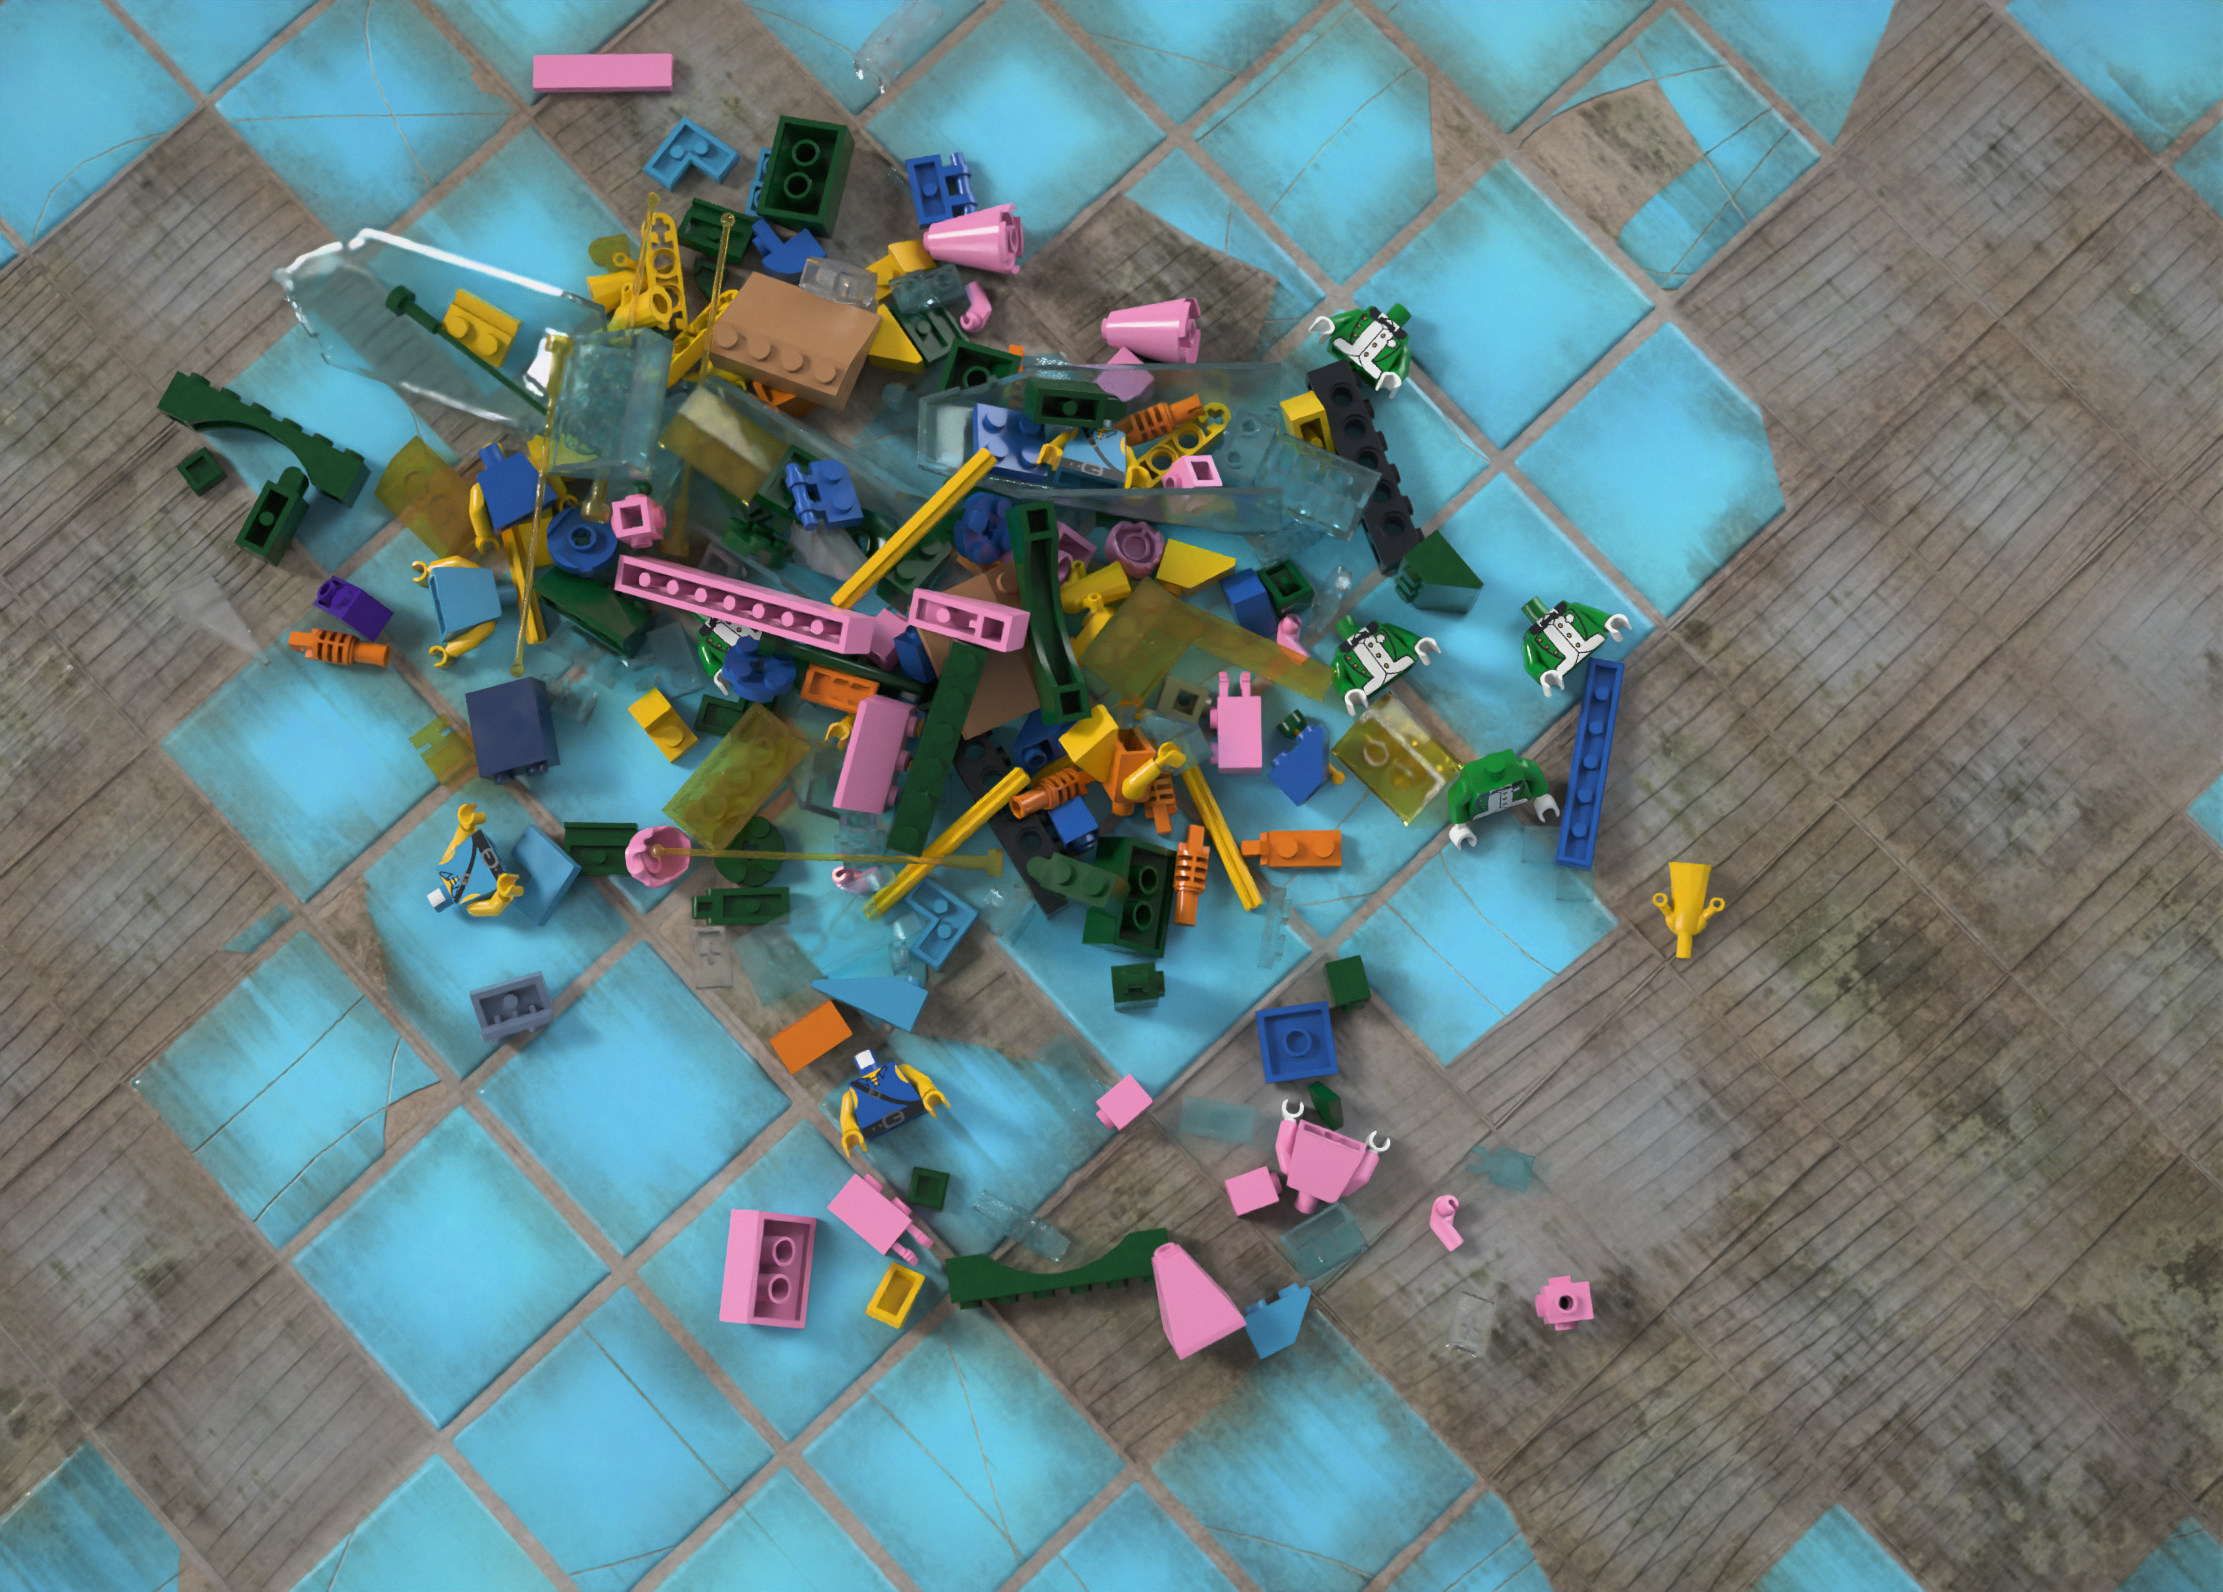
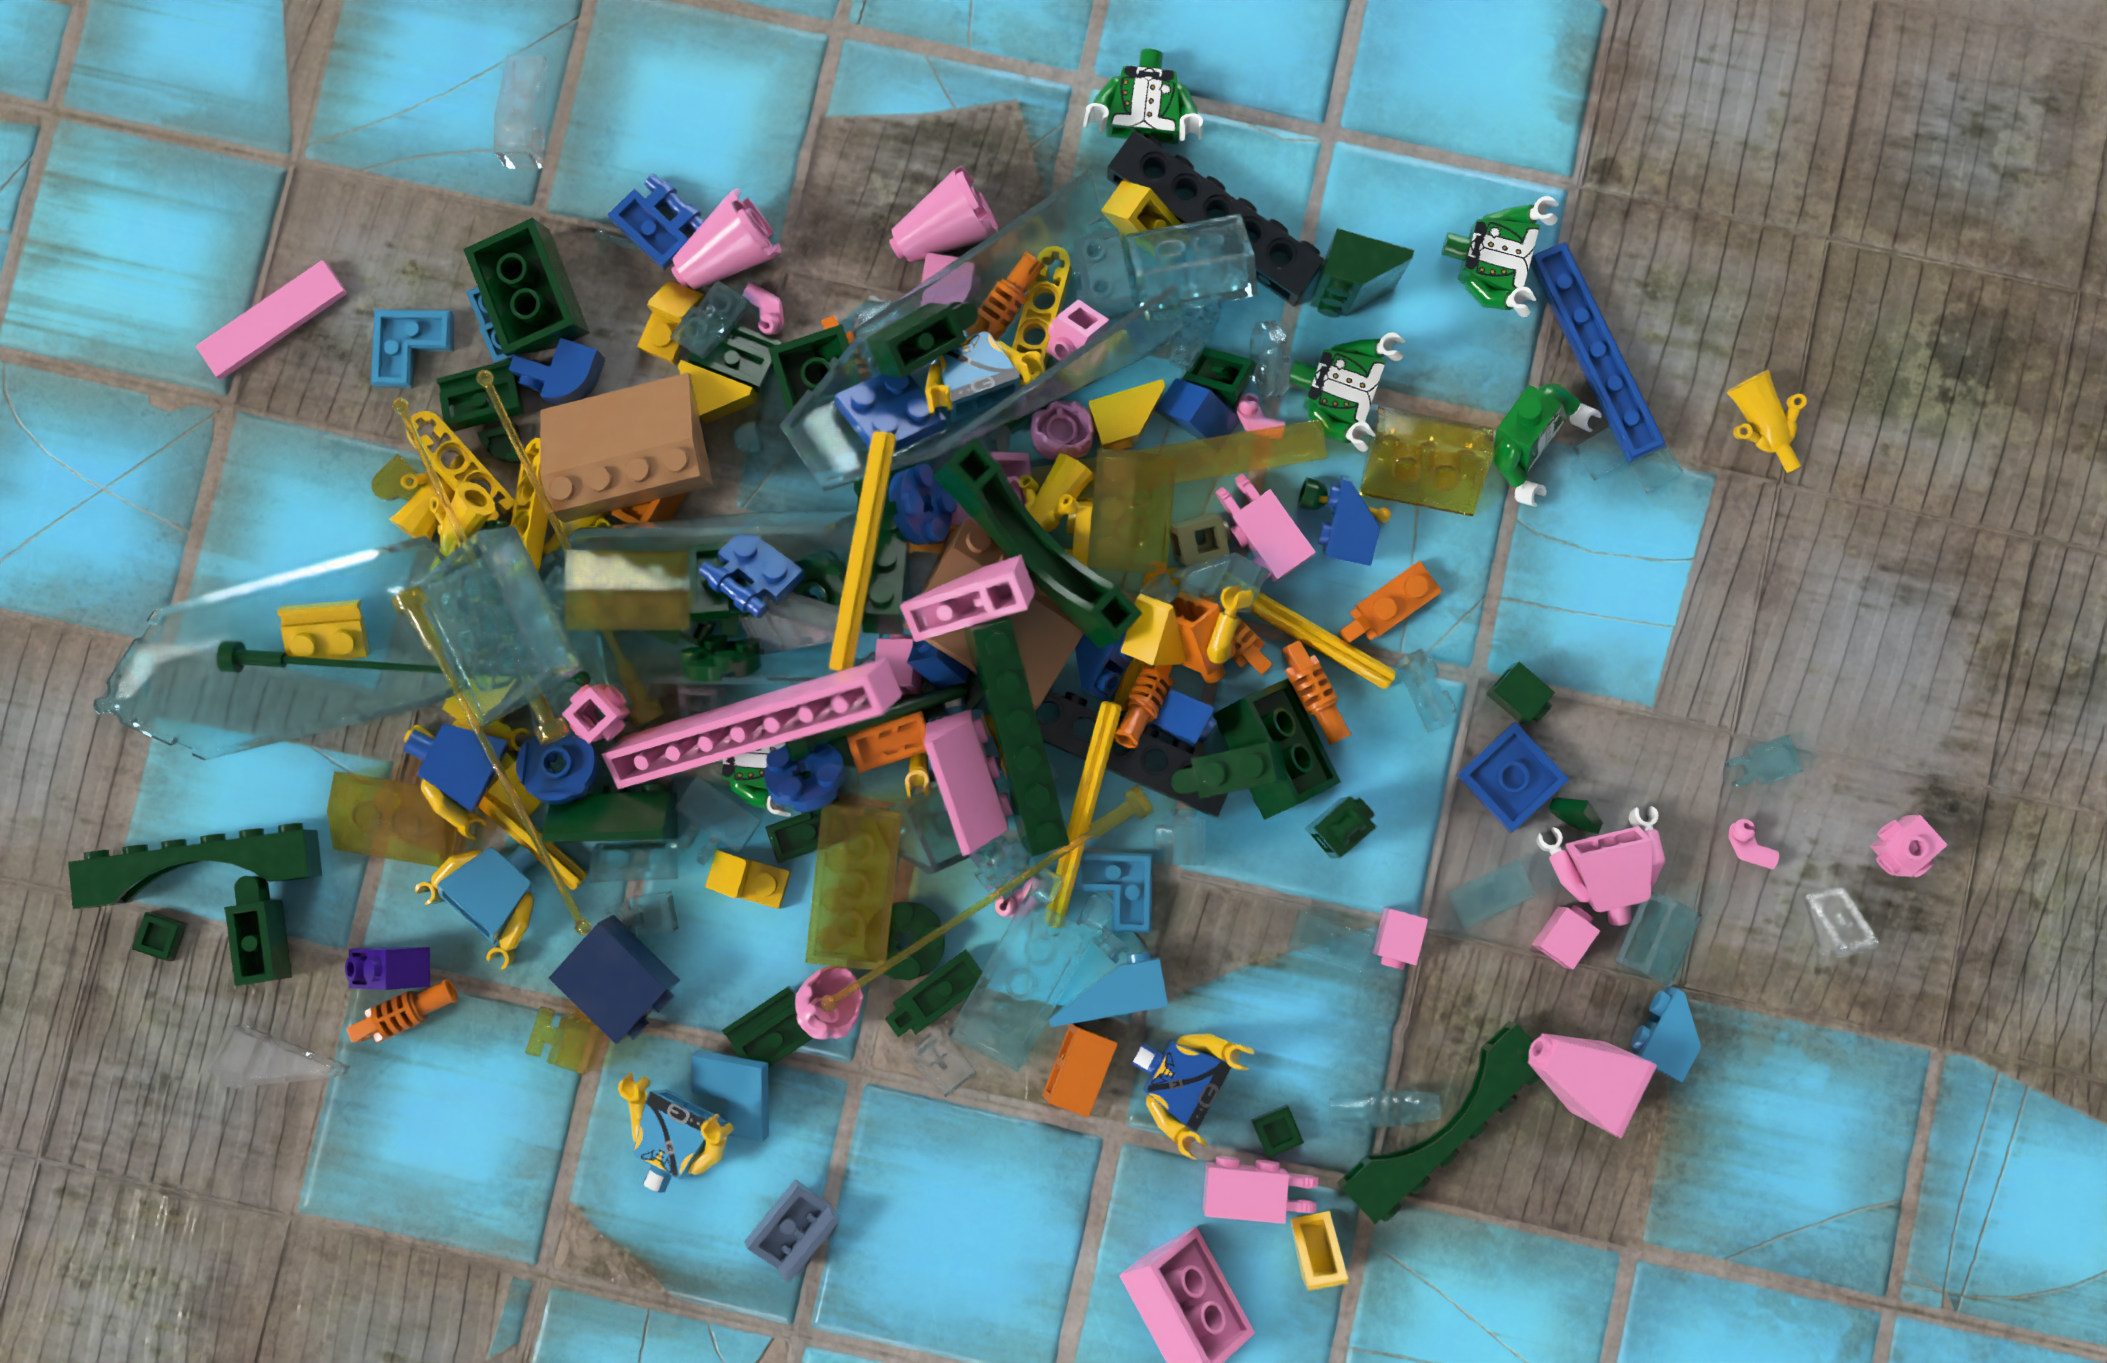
camera: 30 degrees left, 5 degrees up
clear brick [799,256,878,307] -> none

